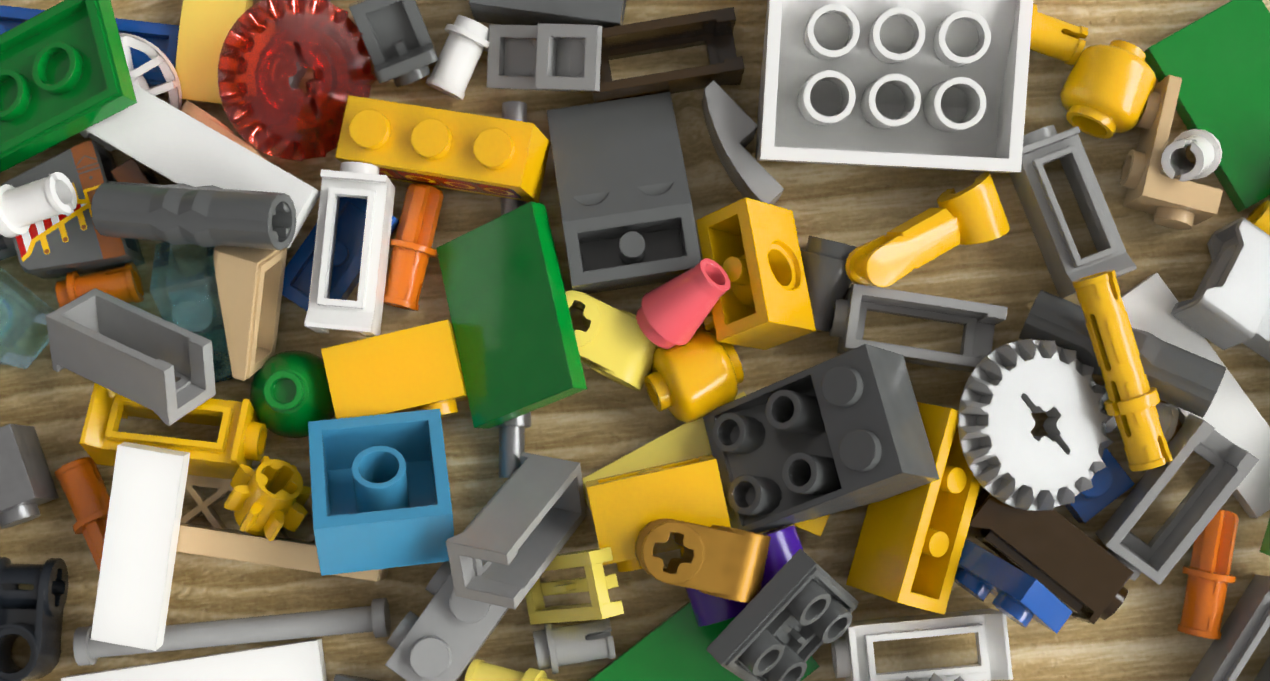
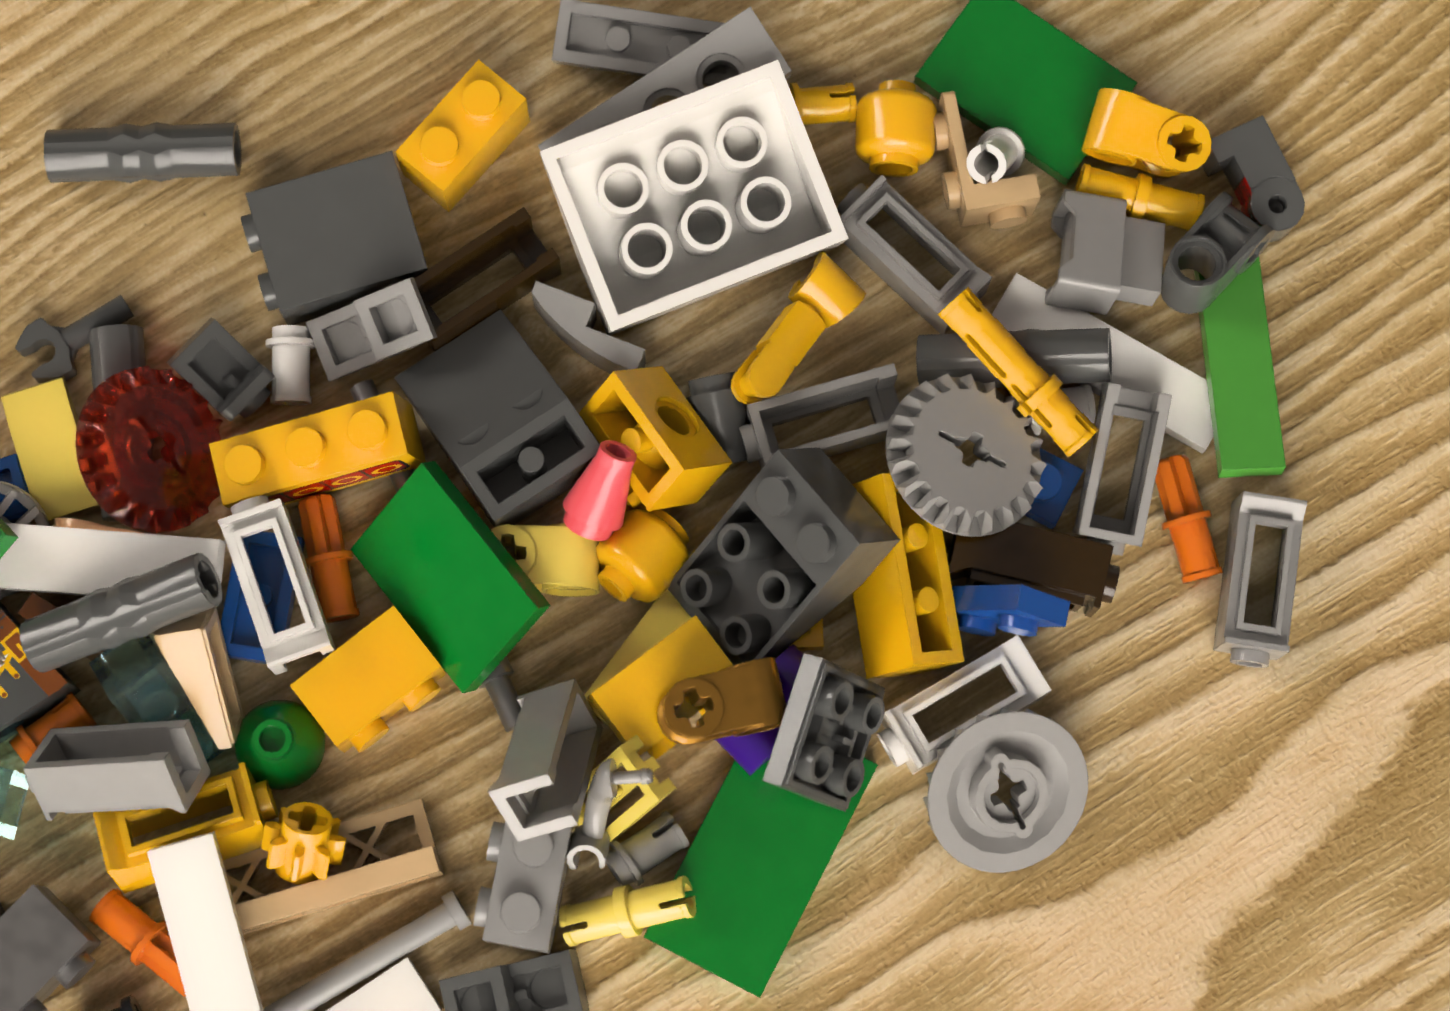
camera: 30 degrees left, 5 degrees down
dark azure brick [308,409,454,576] -> none
none -> light grey piece [567,758,653,870]

